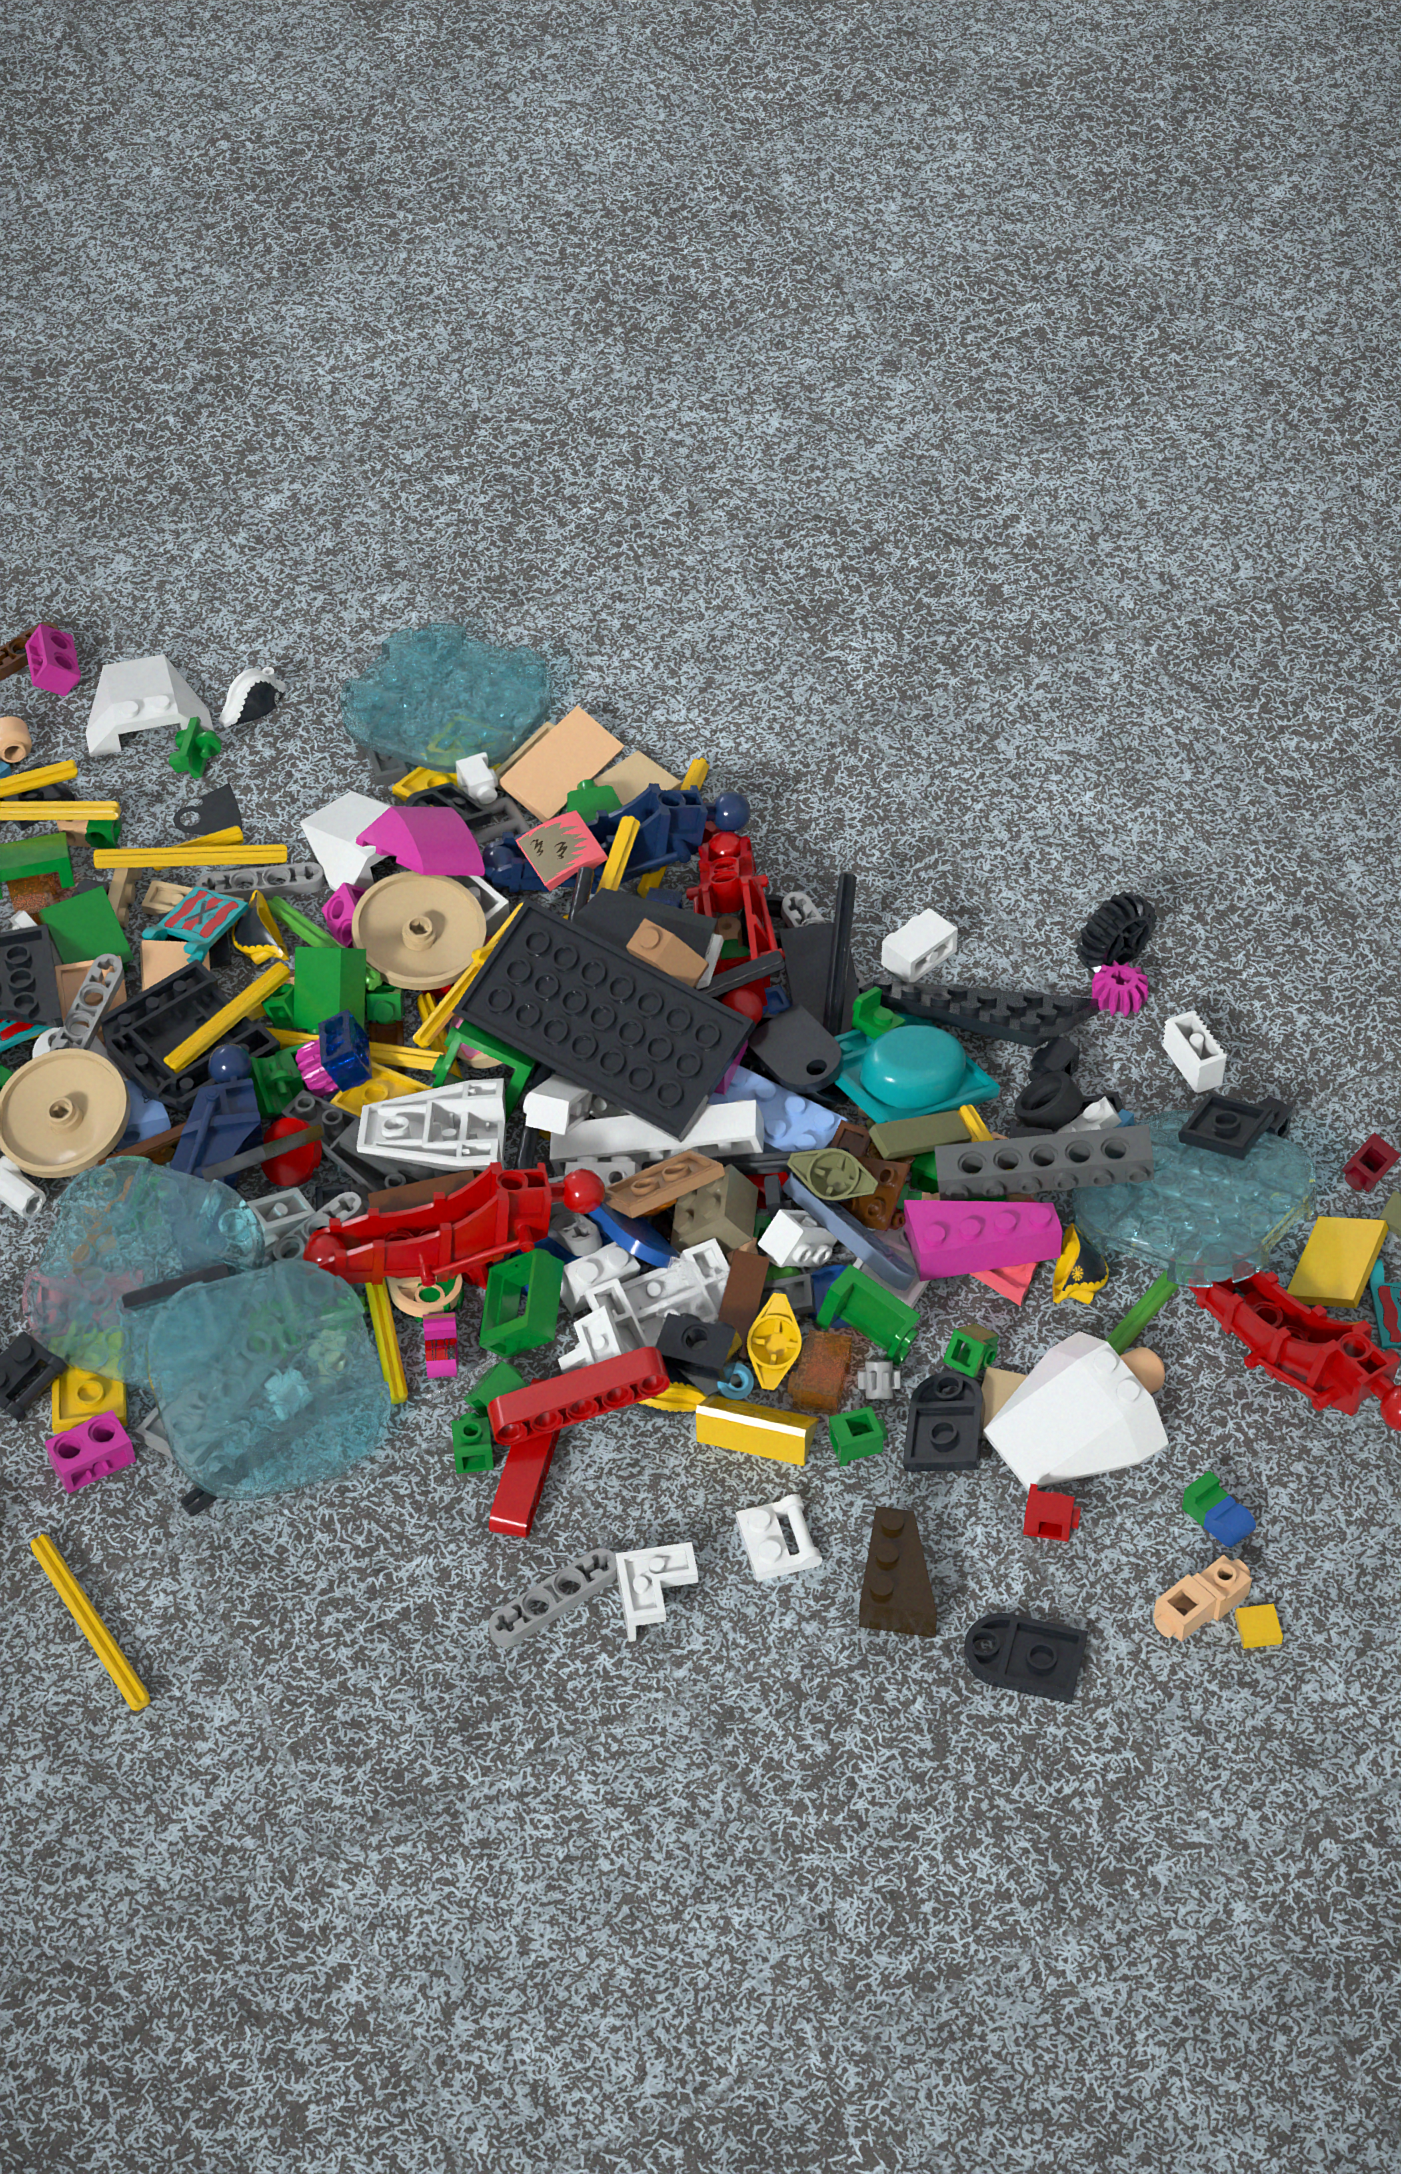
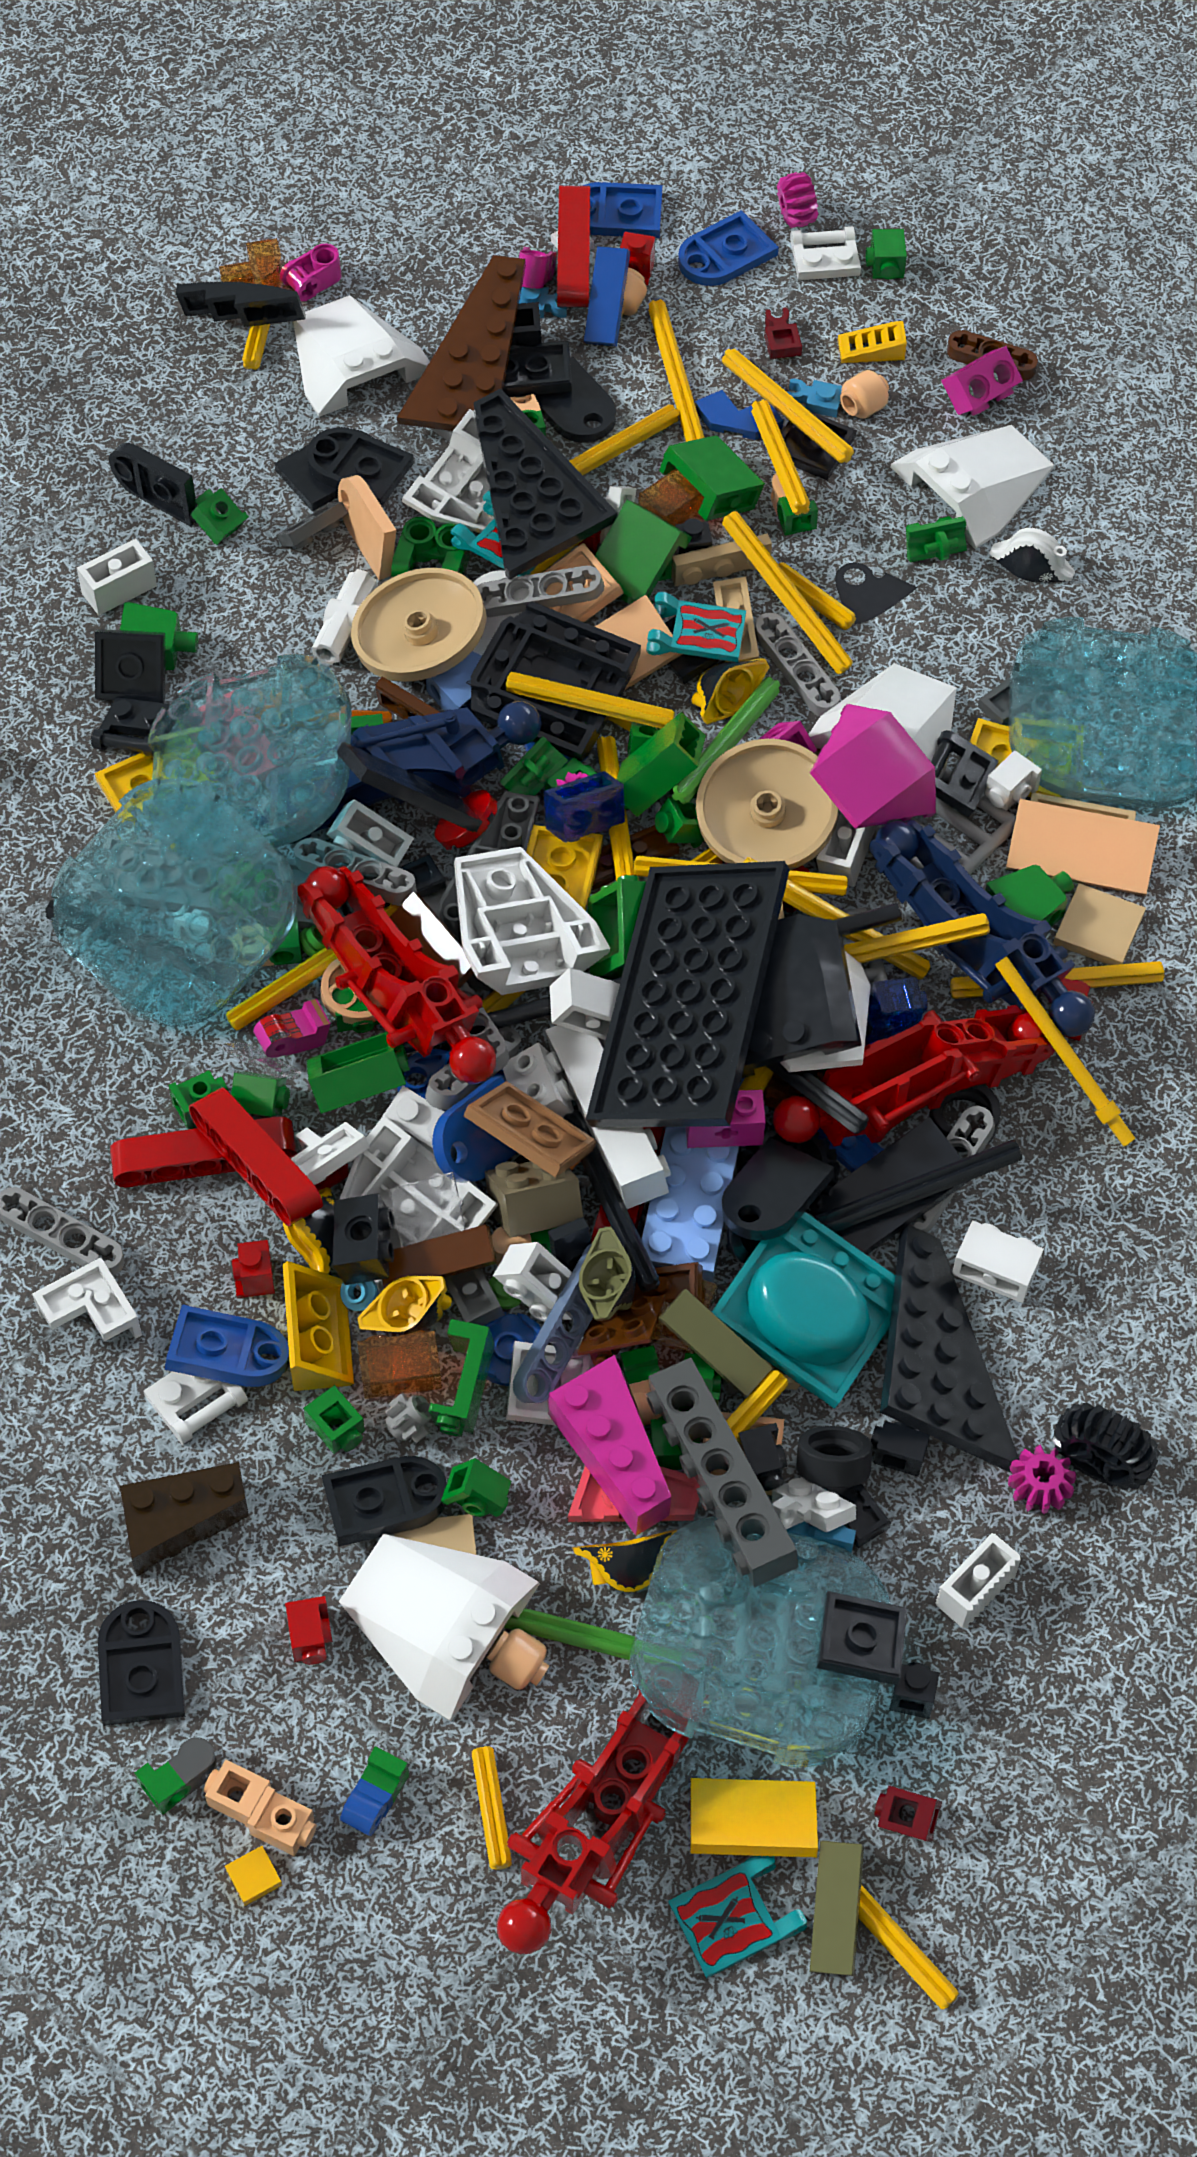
camera: 65 degrees right, 10 degrees up
dark pink brick [44,1410,136,1494] -> none
black tile [122,1263,238,1311] -> none
slope [515,810,608,891] -> none
medium nougat slope [626,918,709,988] -> none
green bracket [851,986,906,1040] -> none
none -> leg [134,1737,217,1815]
none -> blue tile [164,1305,289,1387]
none -> red brick [232,1240,275,1298]
none -> yellow axle [472,1746,512,1870]
none -> yellow bar [995,956,1135,1147]

